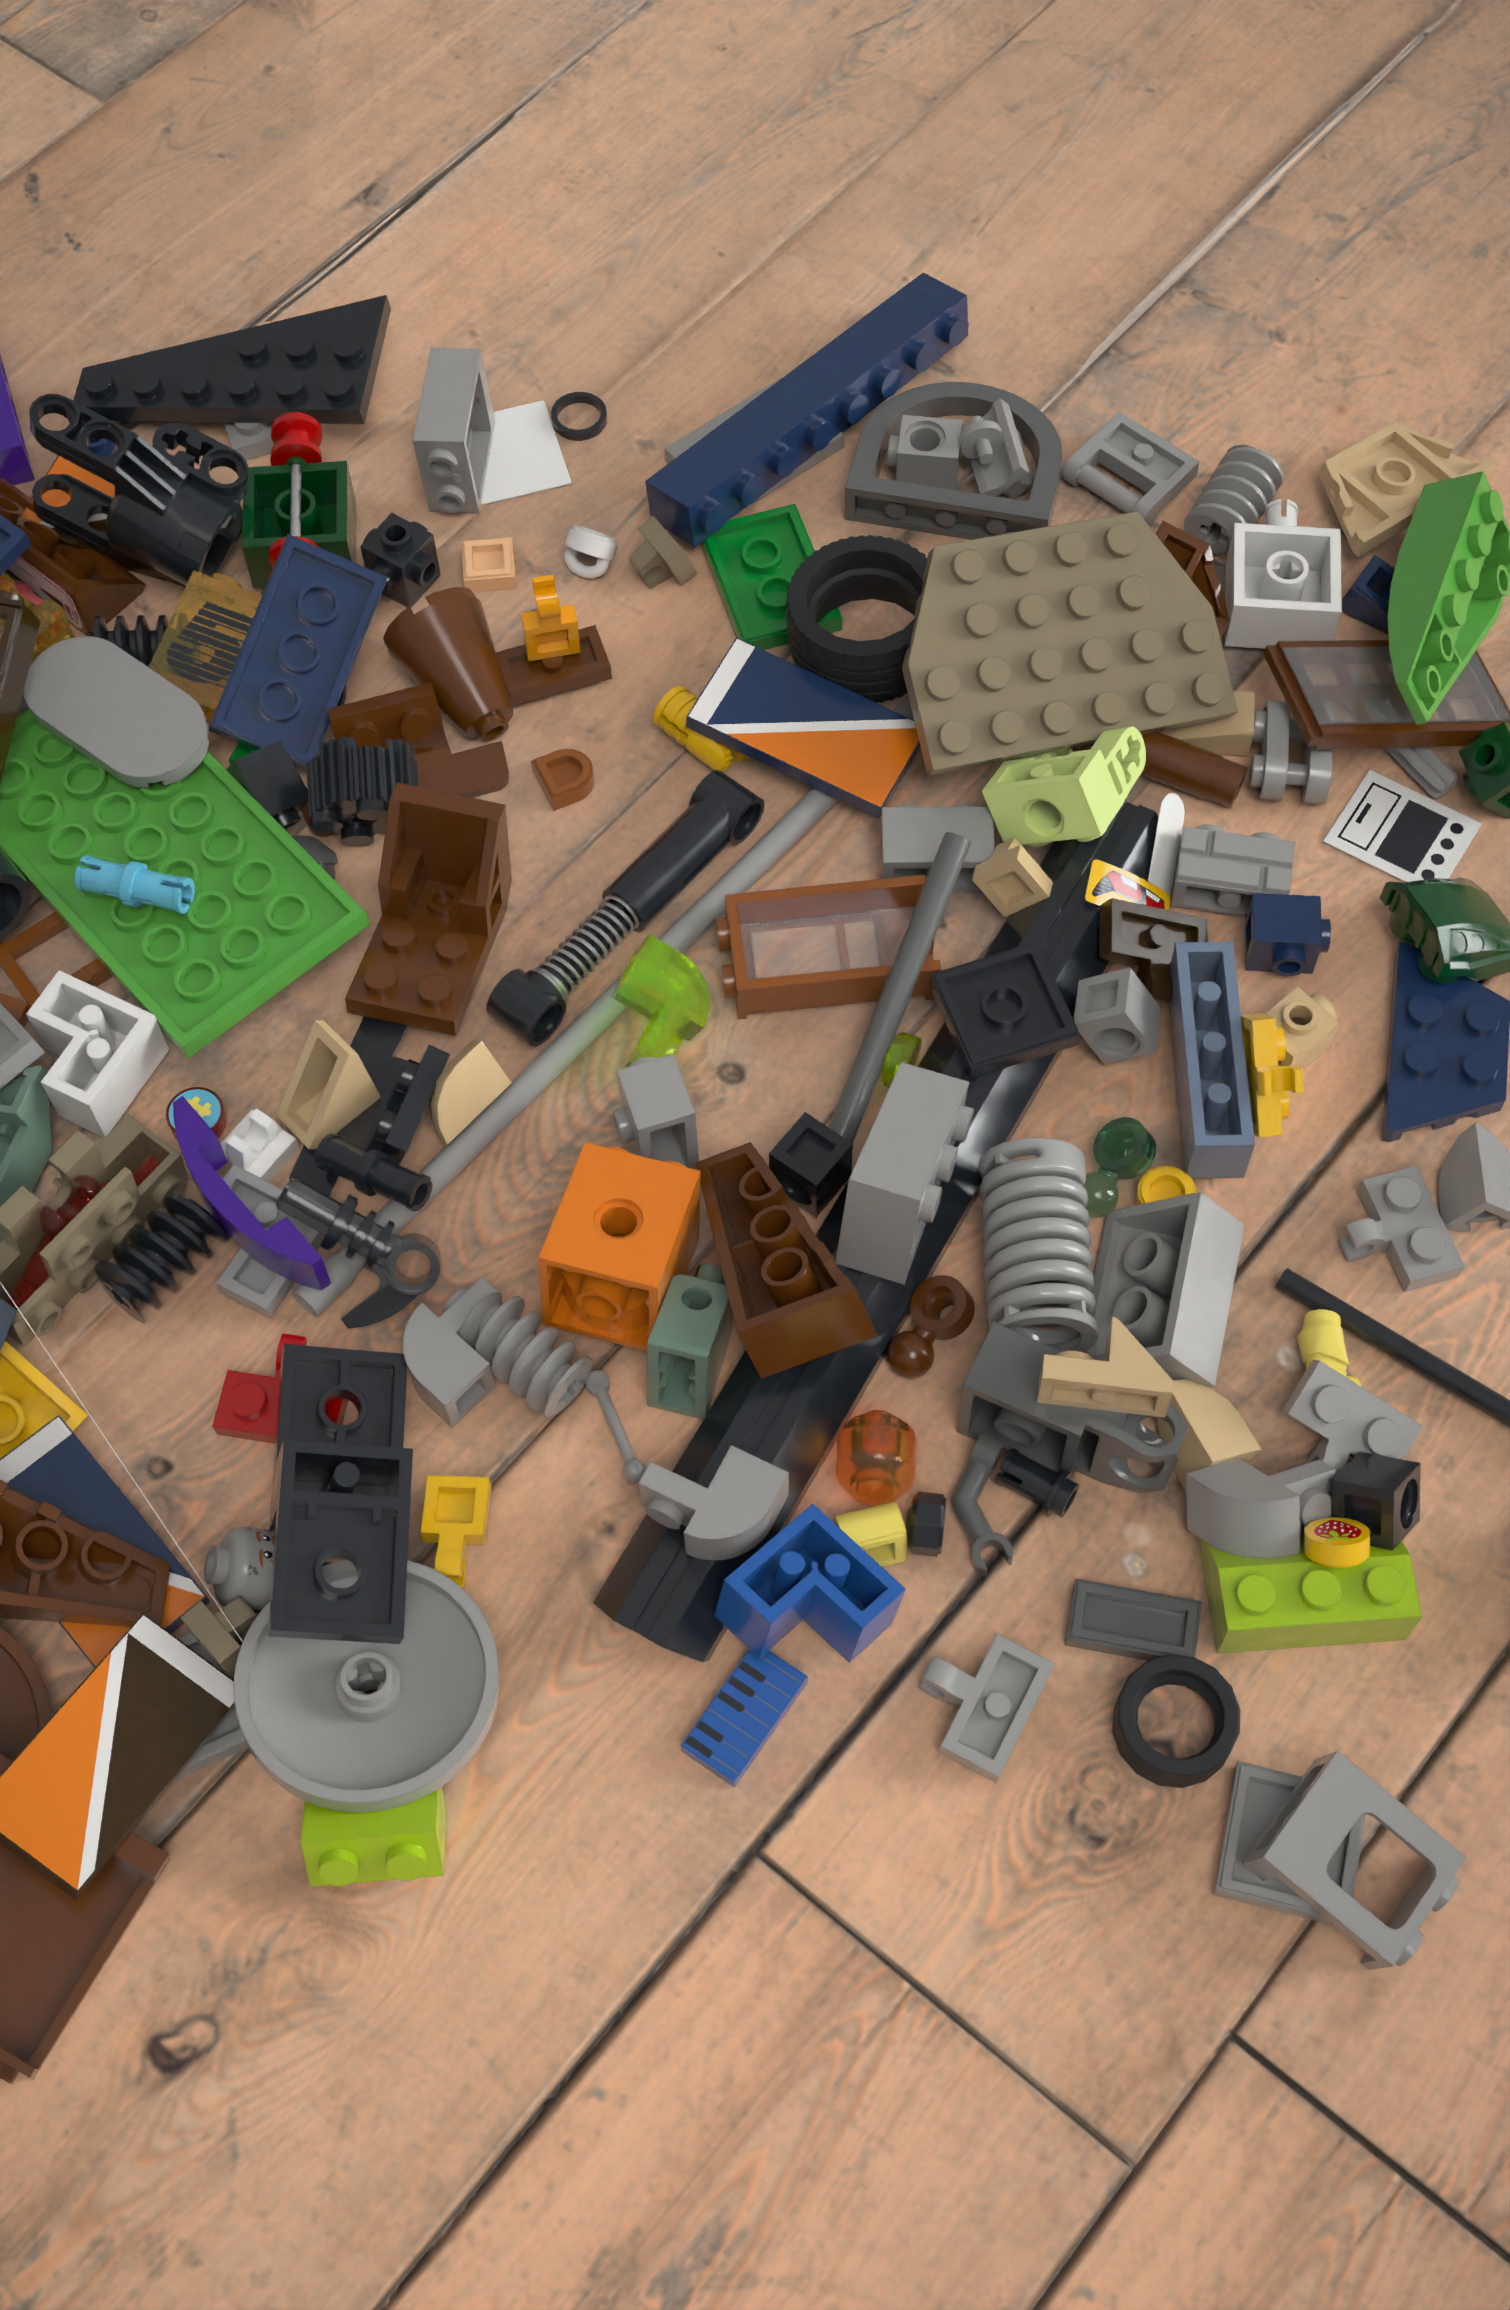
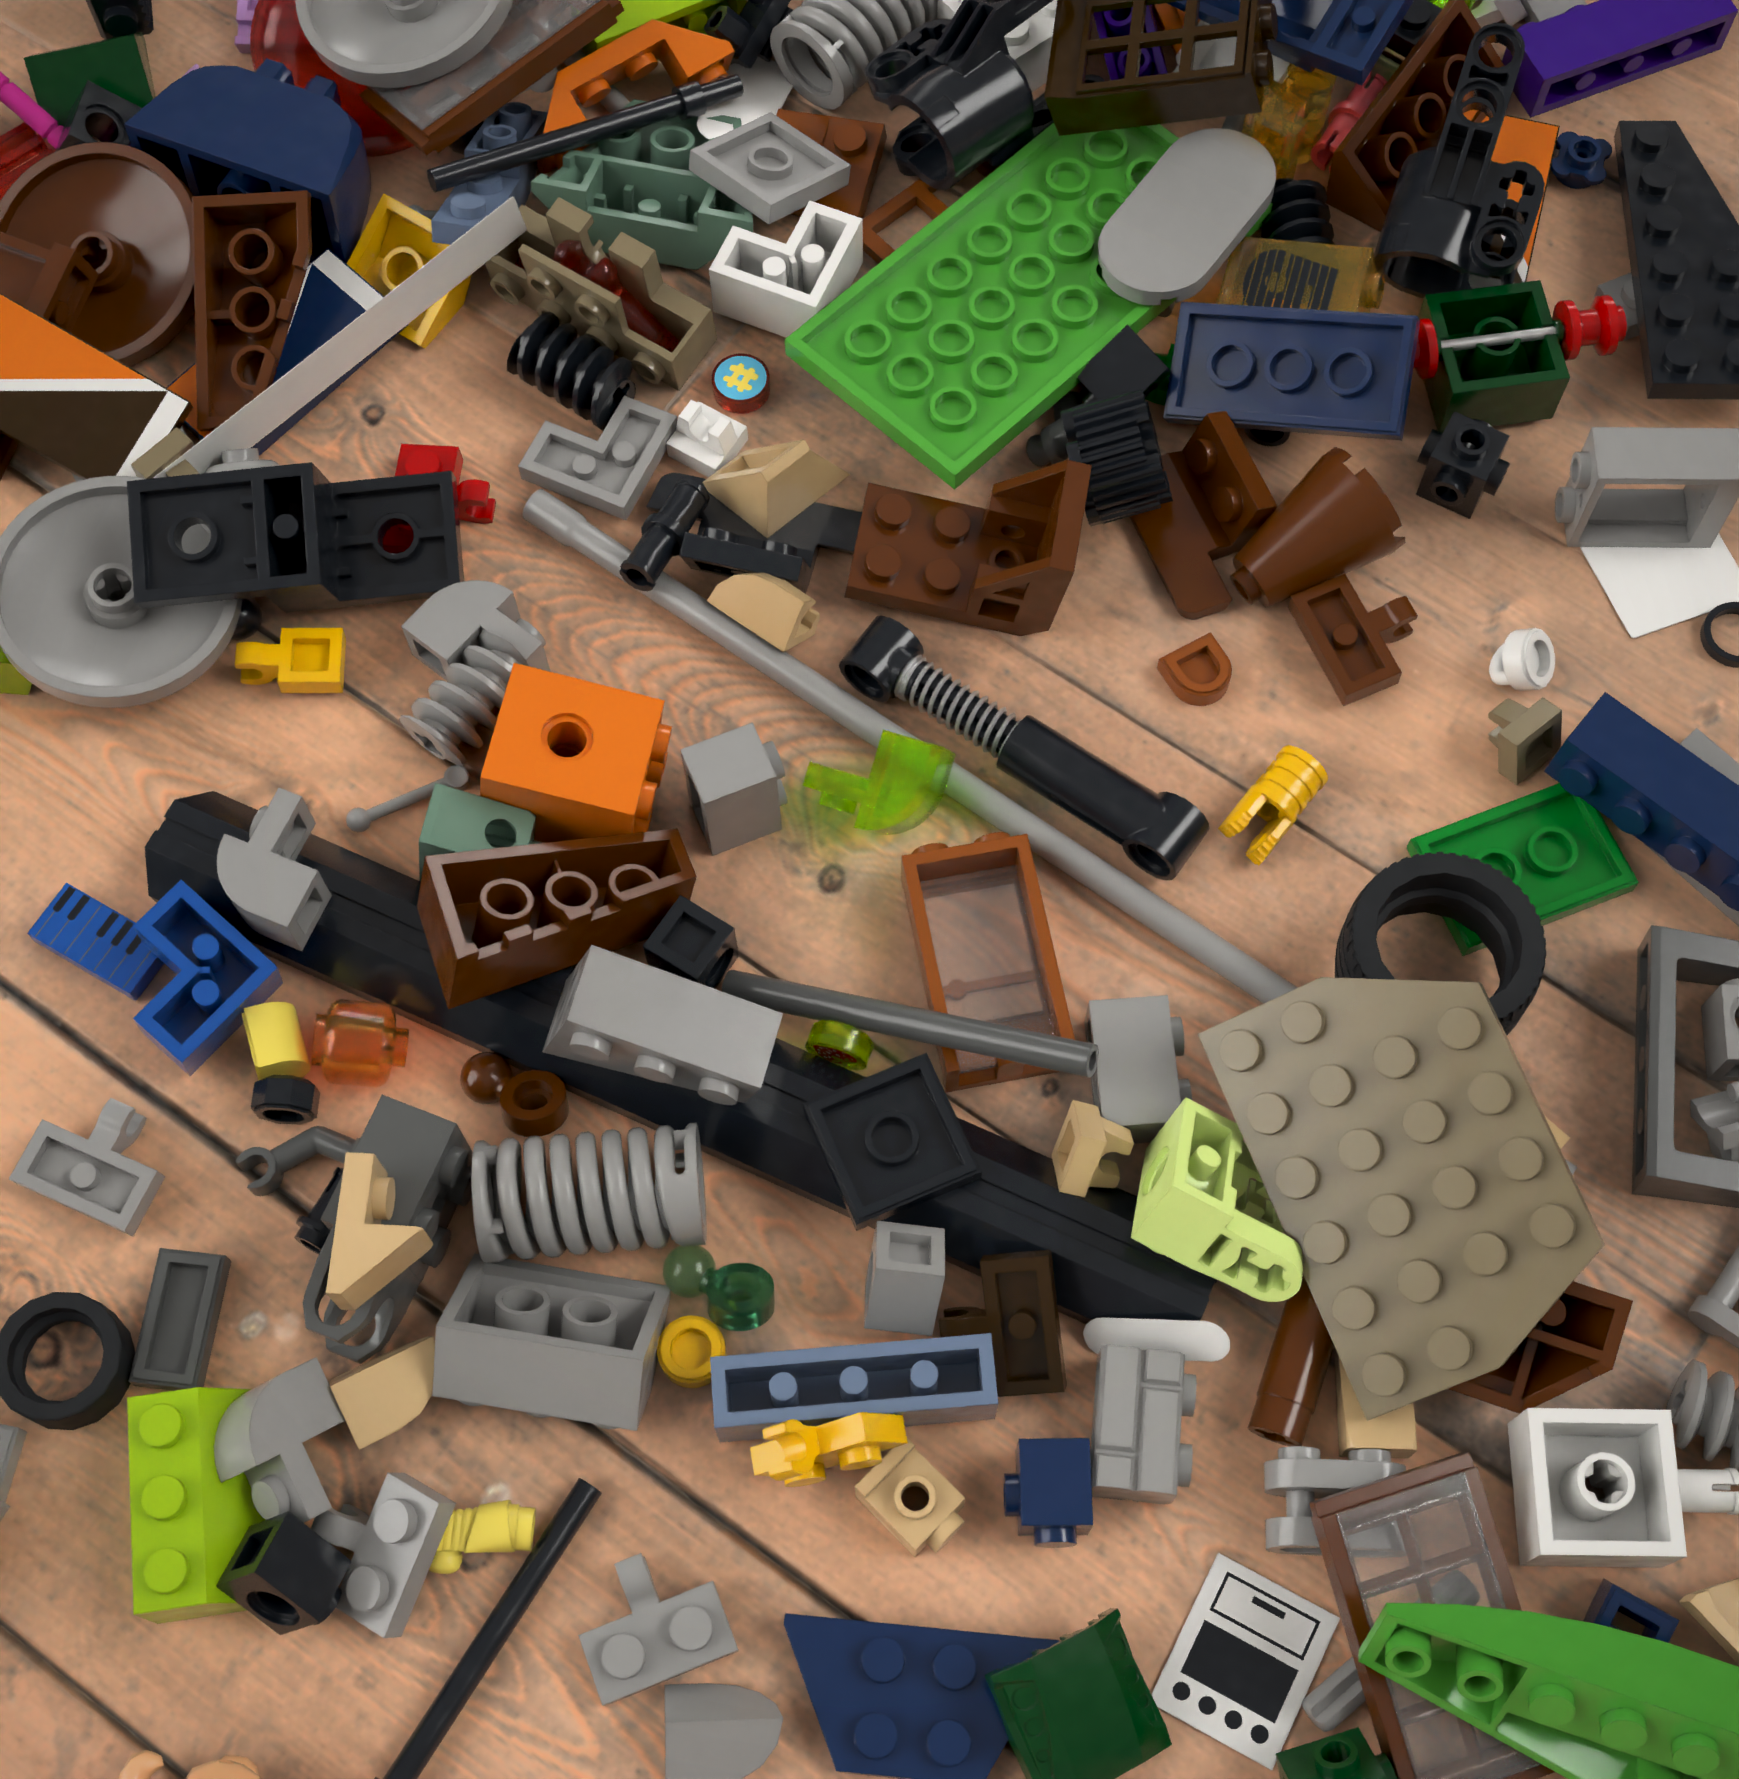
camera: 85 degrees right, 5 degrees up
medium azure pin [75,855,195,914] -> none
dark purple slope [173,1096,331,1291] -> none
black piece [276,1178,441,1329] -> none
light nougat tile [461,537,517,592] -> none
light orange plate [521,574,580,661] -> none
tile [686,637,921,818] -> none
sticker [1085,859,1171,910] -> none
yellow tile [1304,1517,1370,1568] -> none

